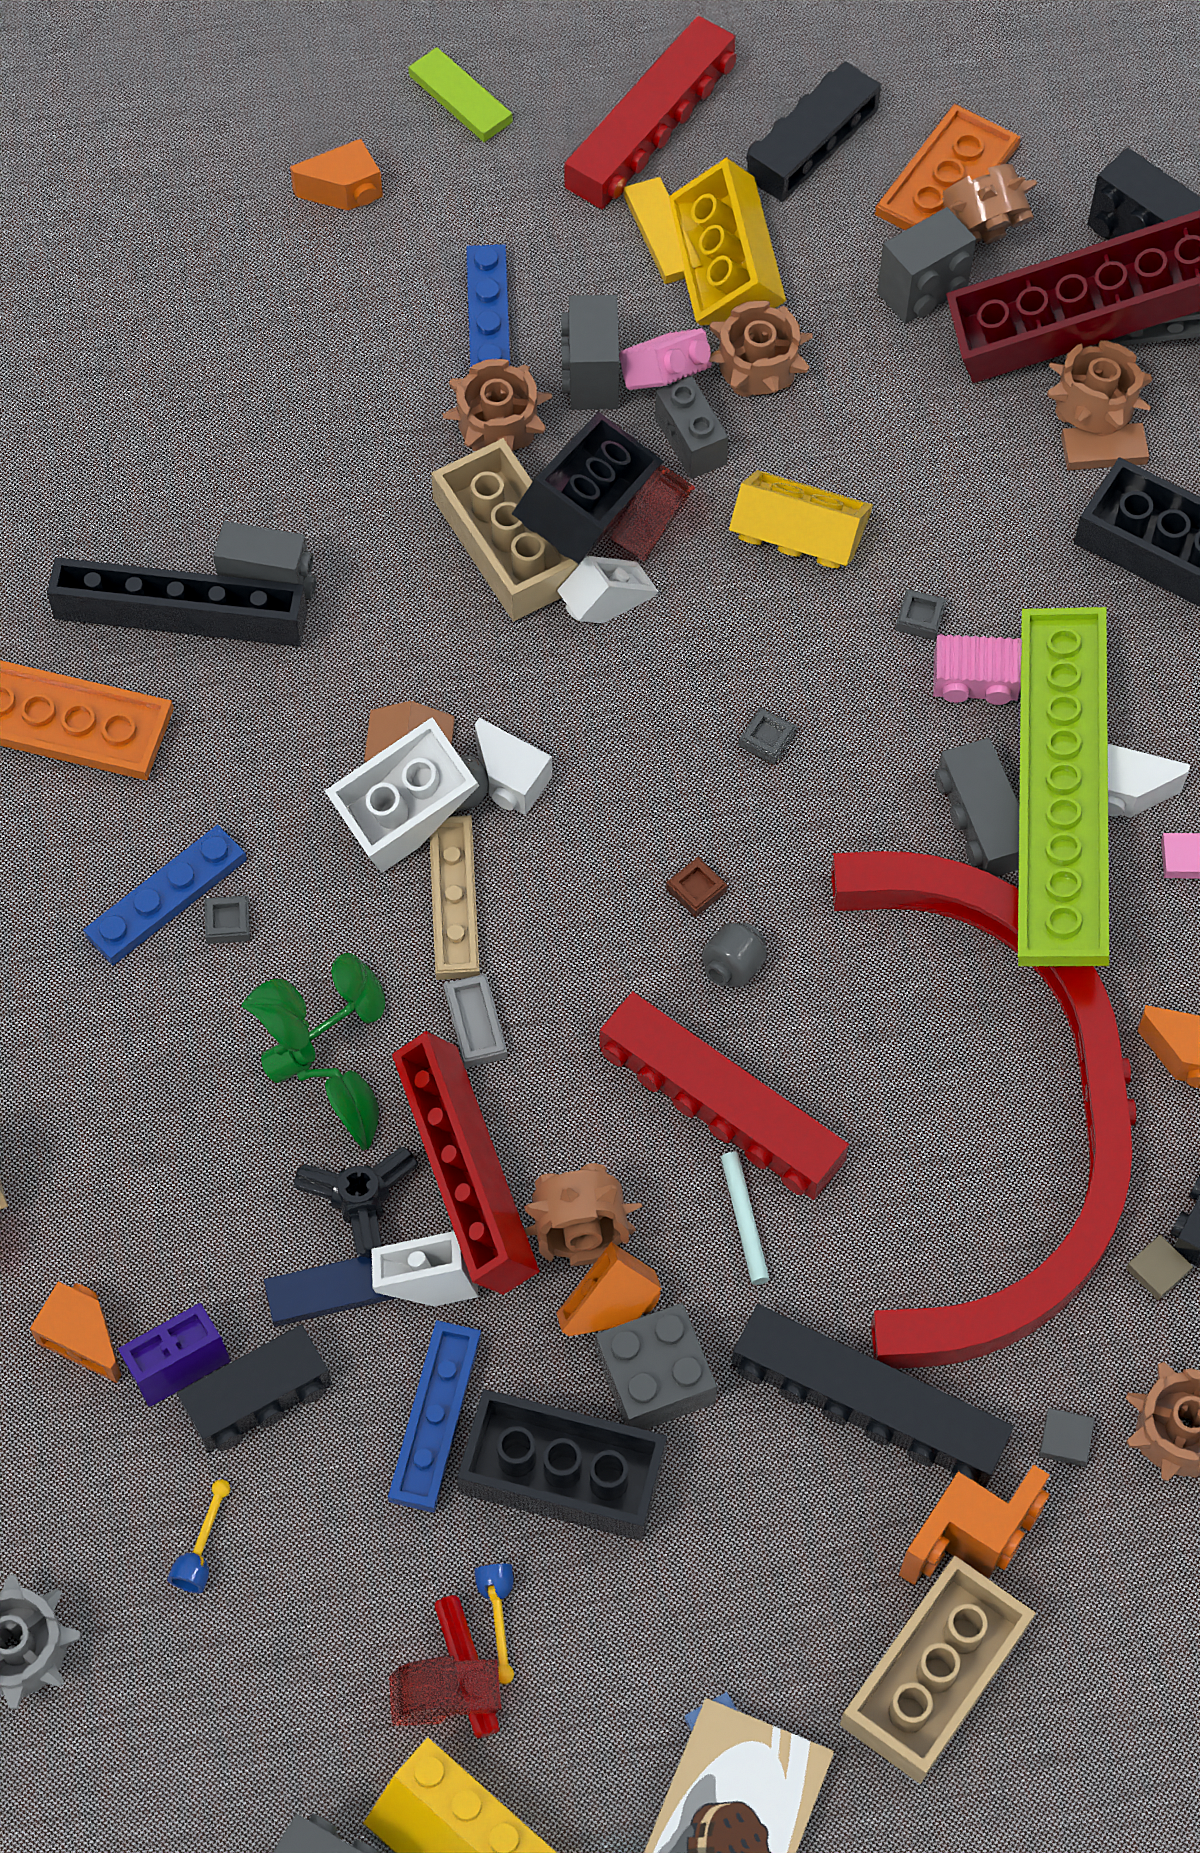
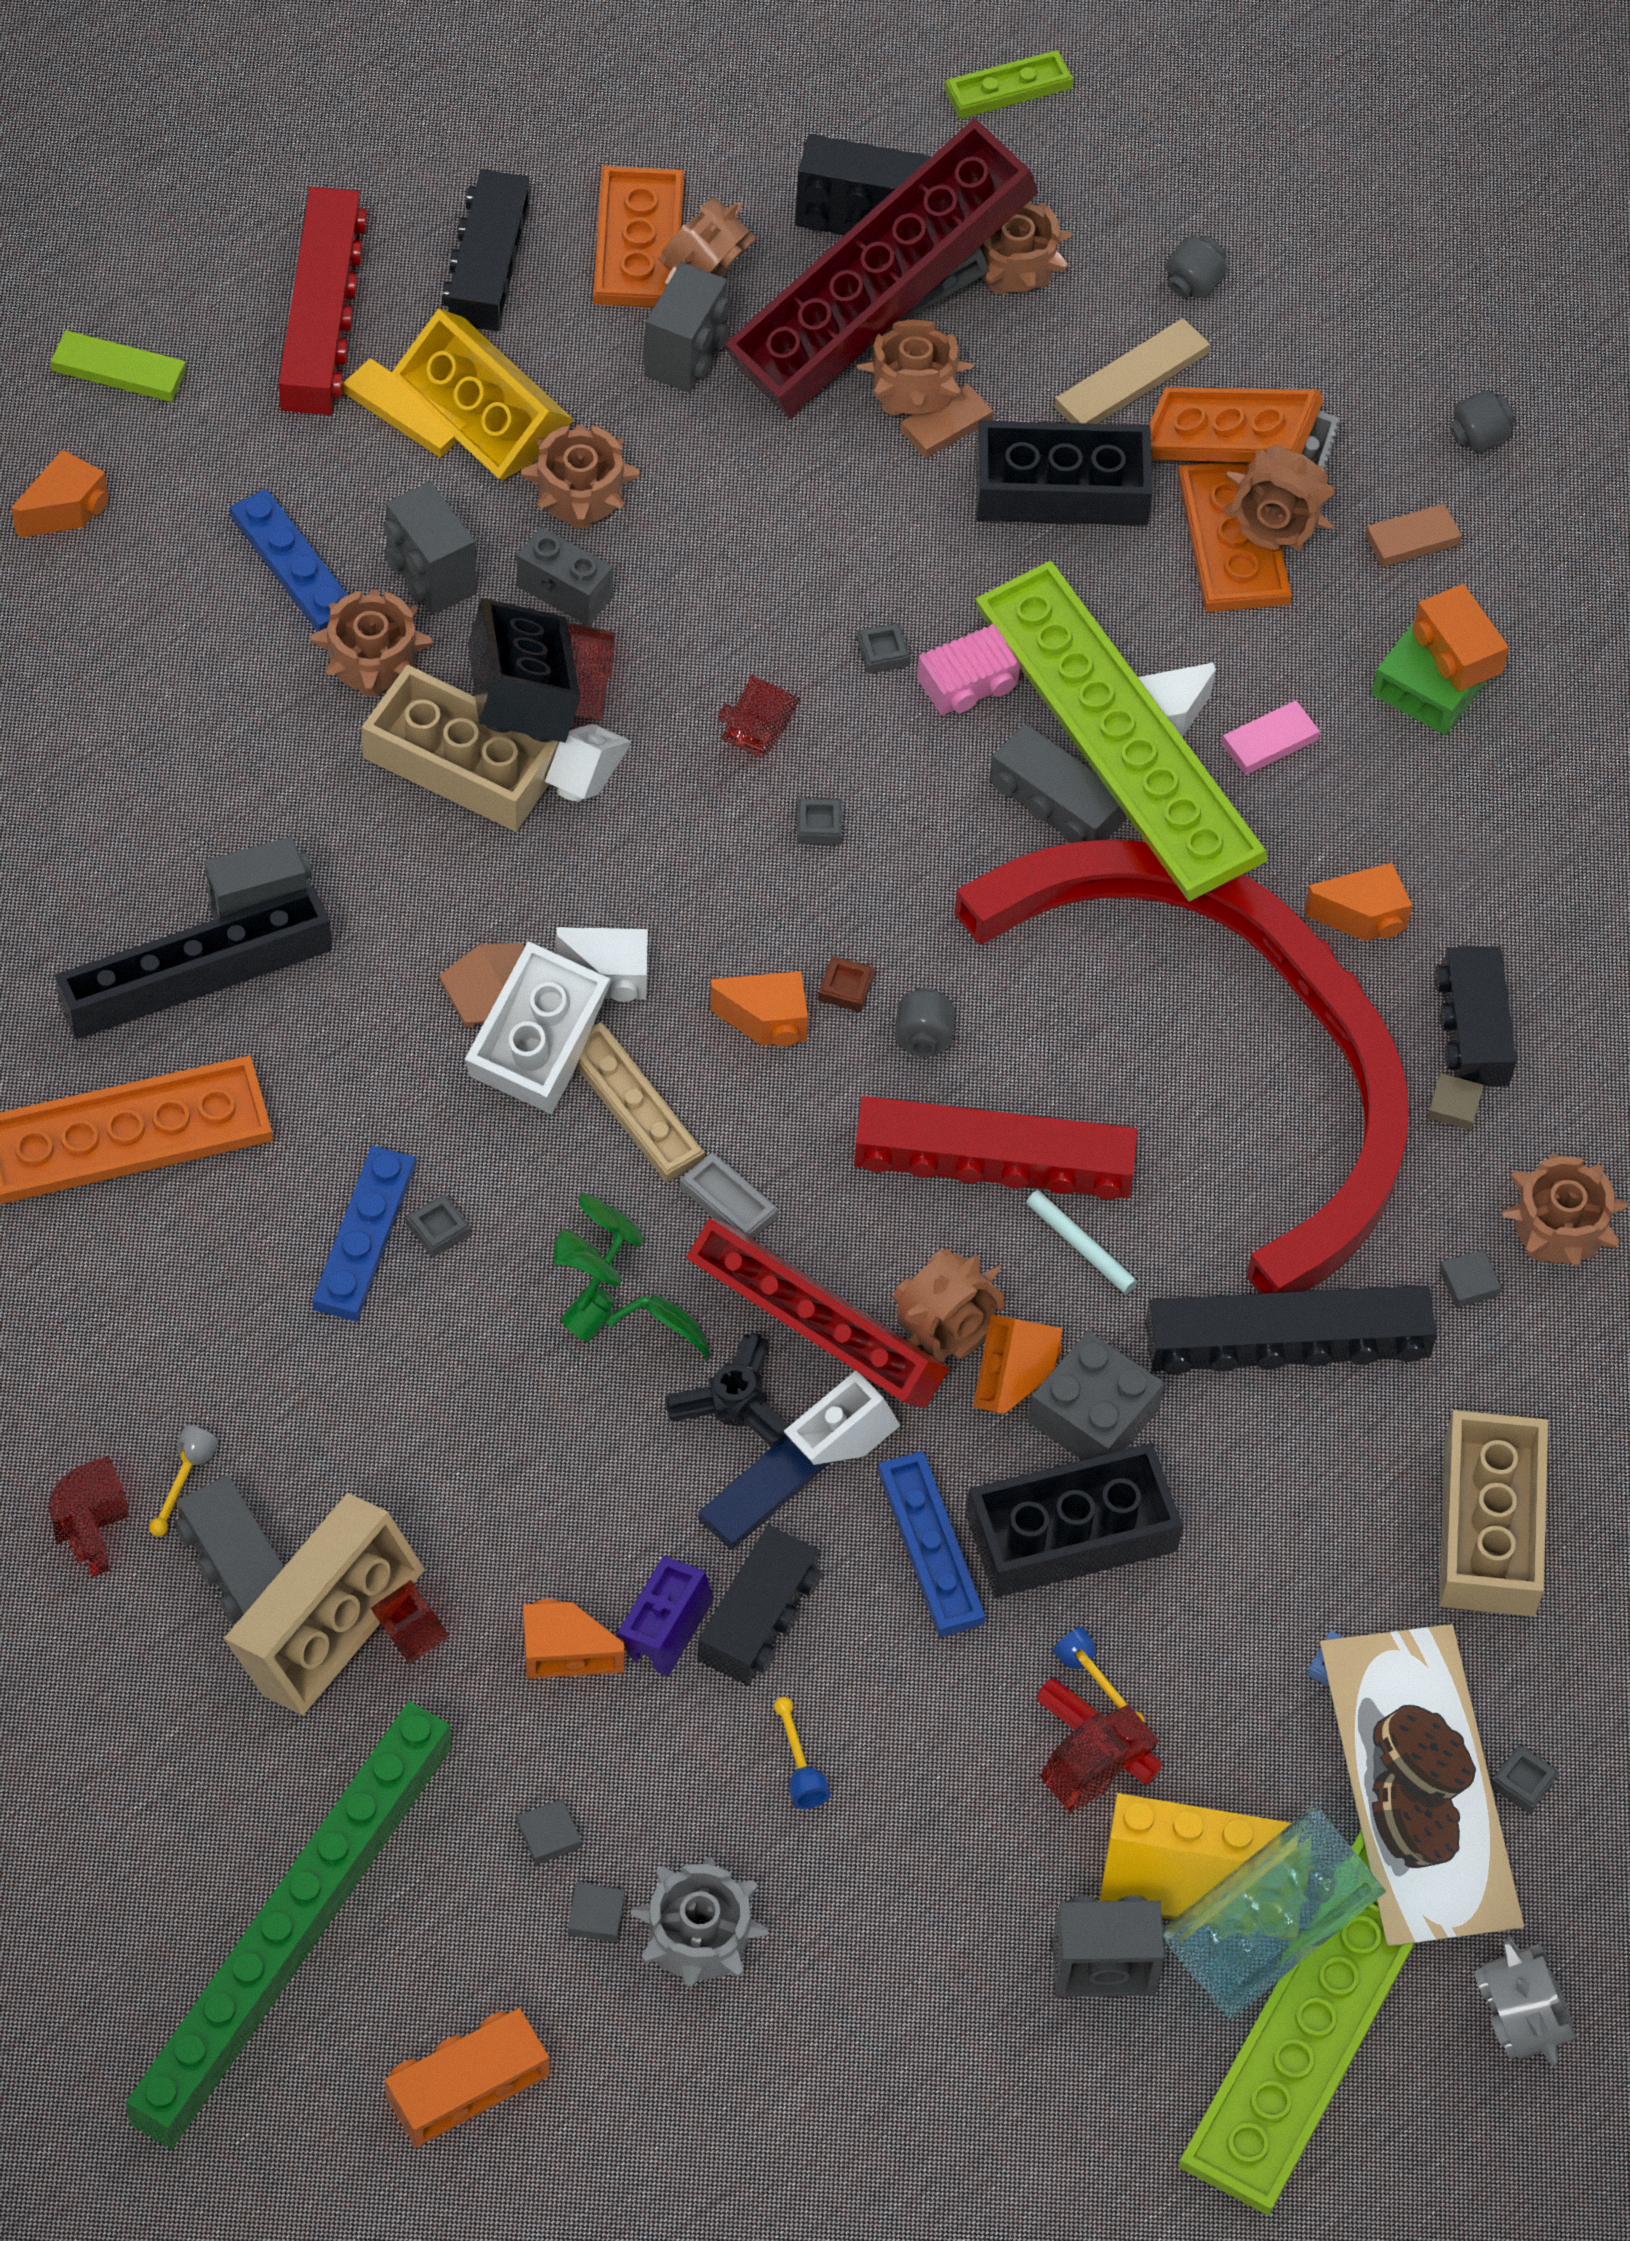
camera: 35 degrees left, 5 degrees down
bright pink brick [619,328,712,390] -> none
yellow slope [729,470,873,568] -> none
orange bracket [899,1464,1050,1586] -> none
none -> orange slope [710,971,808,1047]
none -> clear red brick [717,675,800,758]

